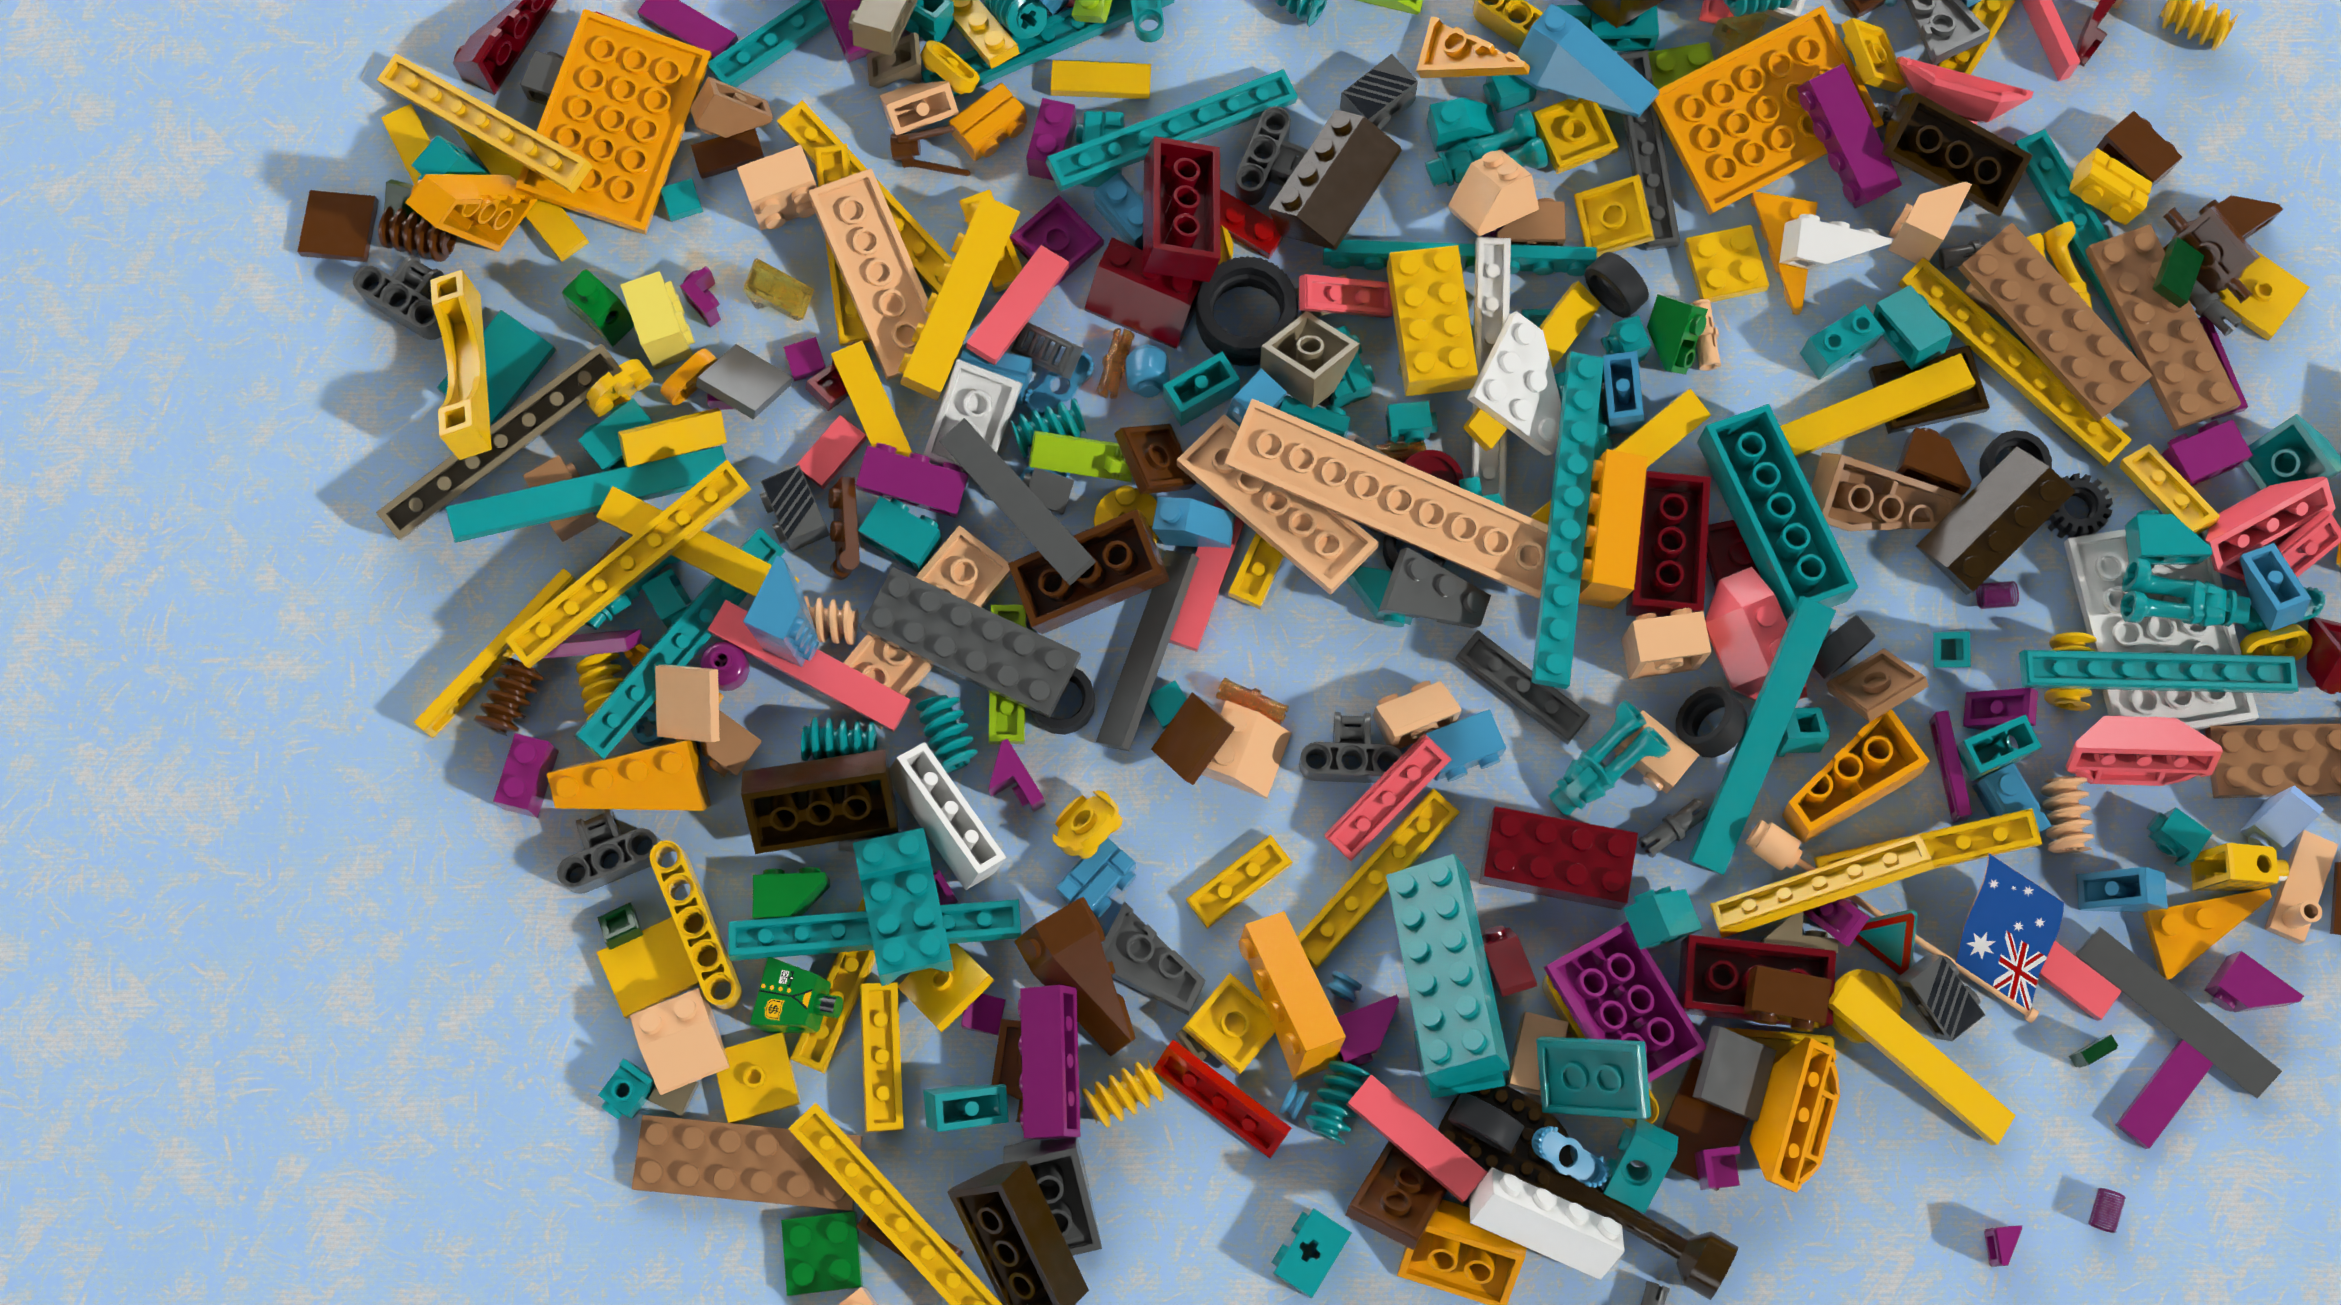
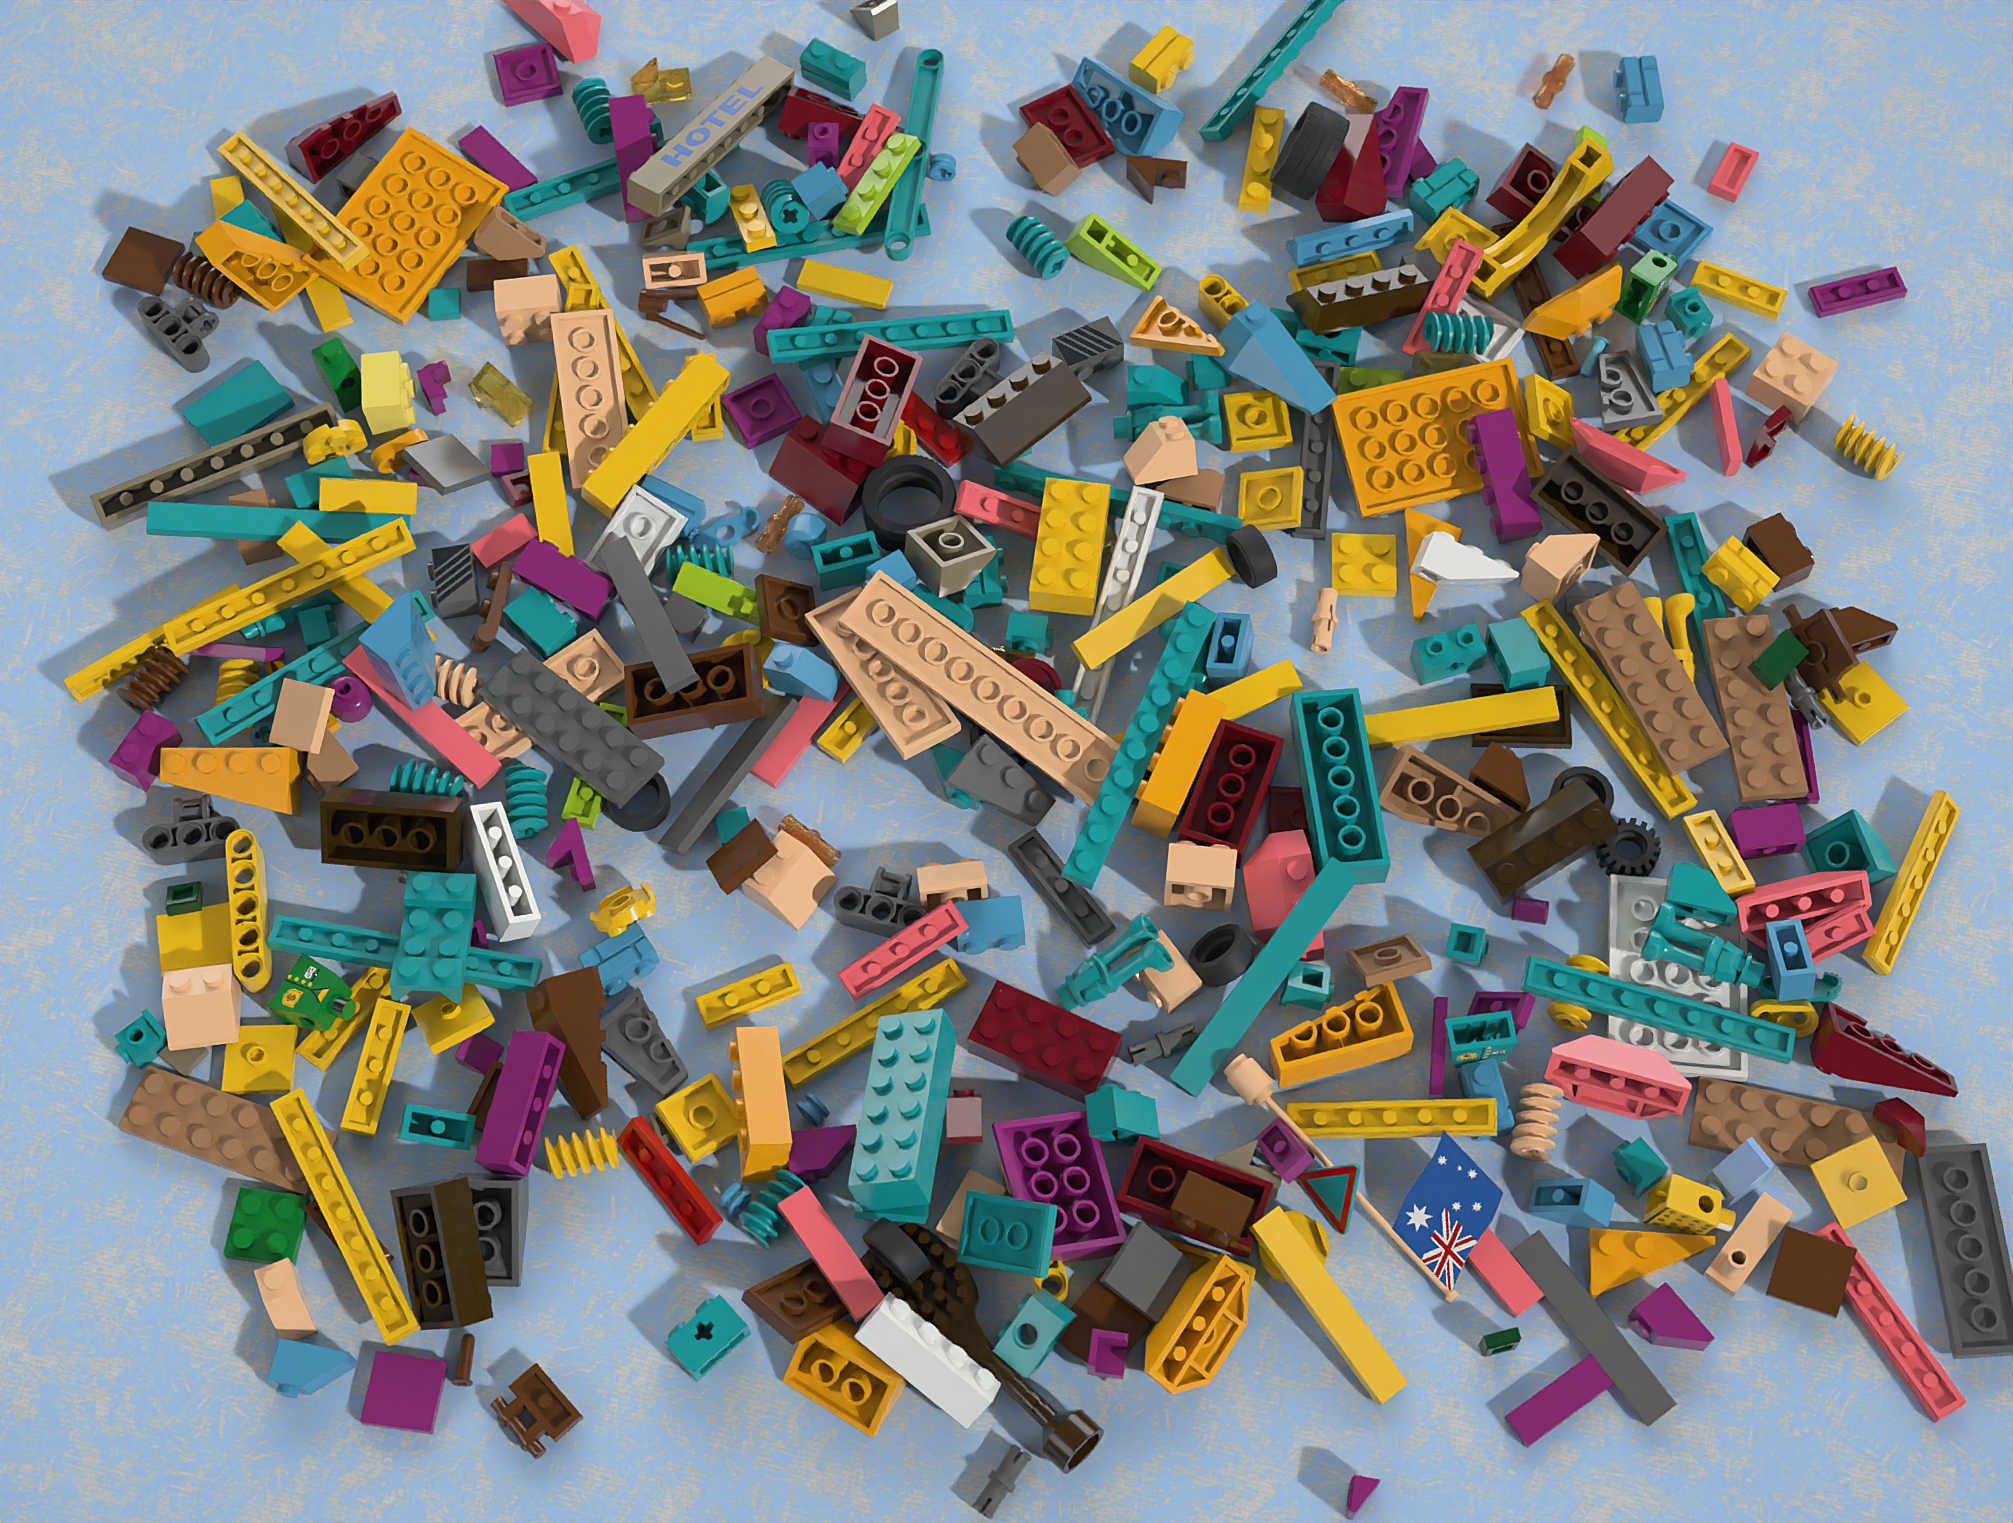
camera: 15 degrees right, 10 degrees down
yellow arch [430,269,492,460] -> none
green slope [752,867,830,920] -> none
yellow plate [920,40,980,94] -> none
coral tile [966,245,1069,366] -> none
dark grey slope [1011,322,1084,379] -> none
white plate [1467,311,1561,456] -> none
dark azure piece [1532,1126,1609,1188] -> none
teal brick [1600,315,1651,362] -> none
green slope [1647,294,1708,375] -> none
yellow tile [1710,835,1934,938] -> none
black tyre [1813,615,1875,679] -> none
dark grey brick [1895,954,1985,1041] -> none
magenta piece [2088,1188,2126,1233] -> none

